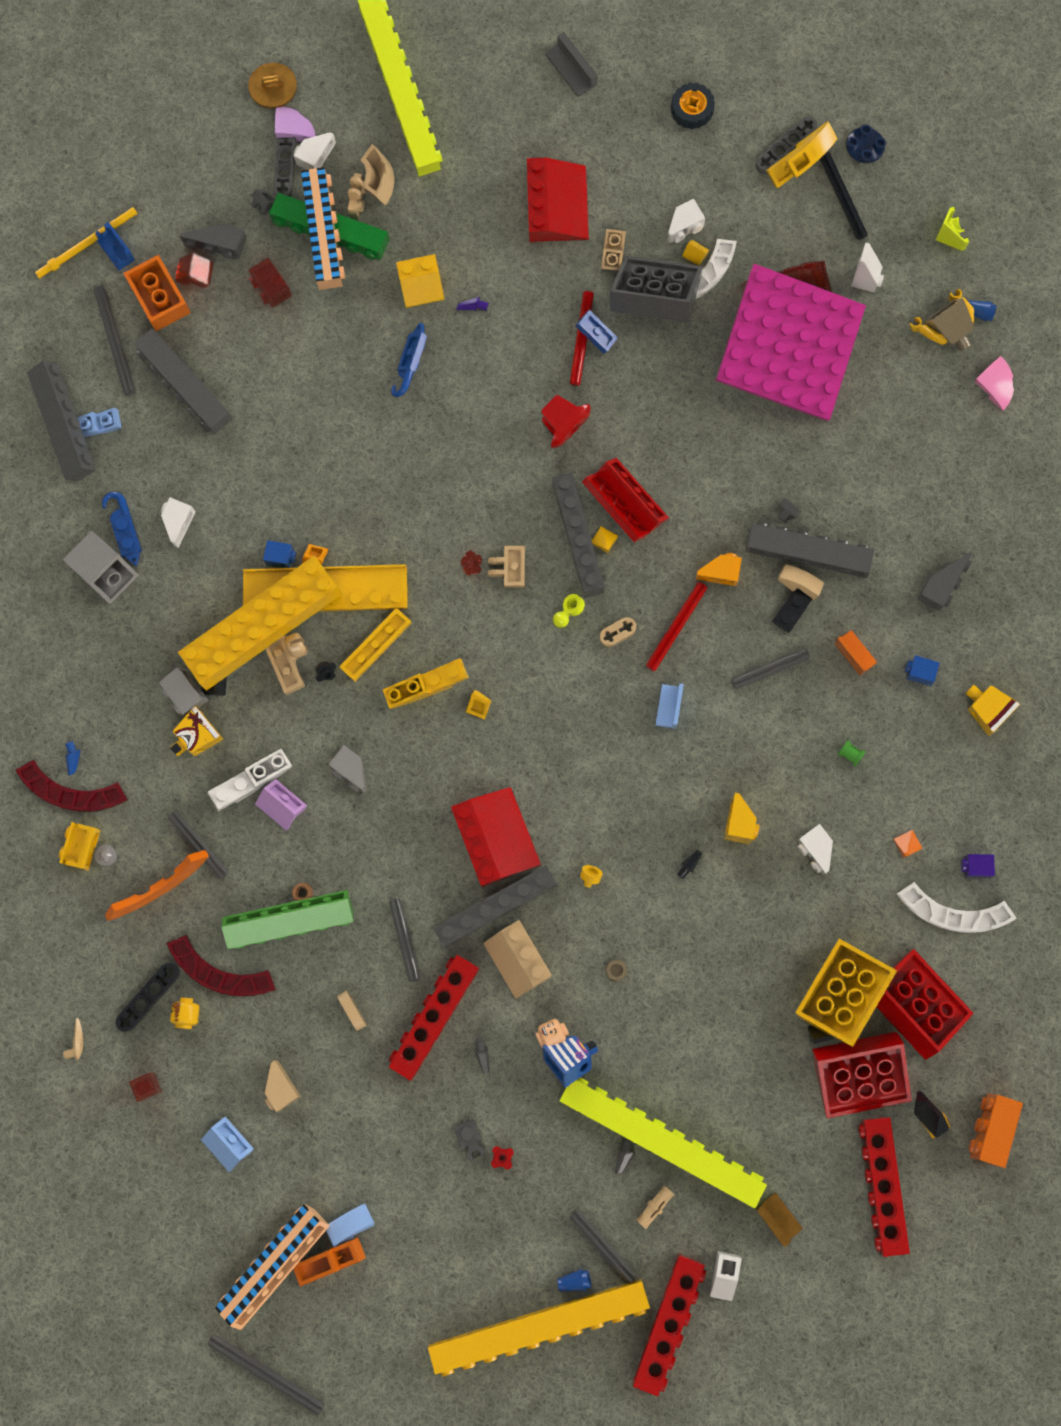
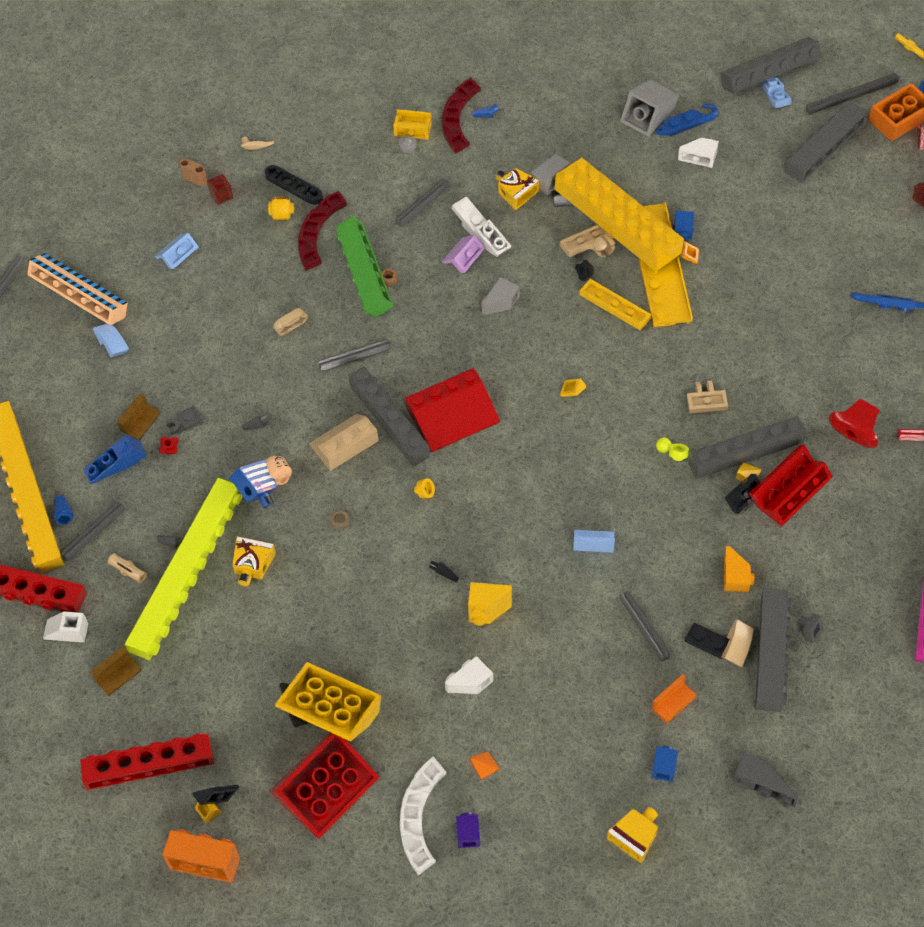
camera: 80 degrees right, 20 degrees down
orange tile [105,850,209,921] -> none
tan slope [265,1060,301,1112] -> none
orange slope [293,1237,366,1286] -> none
yellow slope [383,658,469,709] -> none
red brick [388,955,480,1081] -> none
clear red plant [460,550,483,576] -> none
tan beam [600,617,636,647] -> none
red axle [646,582,707,671] -> none
red slope [812,1032,912,1119] -> none
bright green bush [837,740,866,767] -> none
none -> blue slope [83,434,147,484]
none -> pearl gold panel [117,394,161,440]
none -> medium nougat piece [180,159,207,186]
none -> torso [233,536,276,586]
none -> black plate [724,474,760,514]

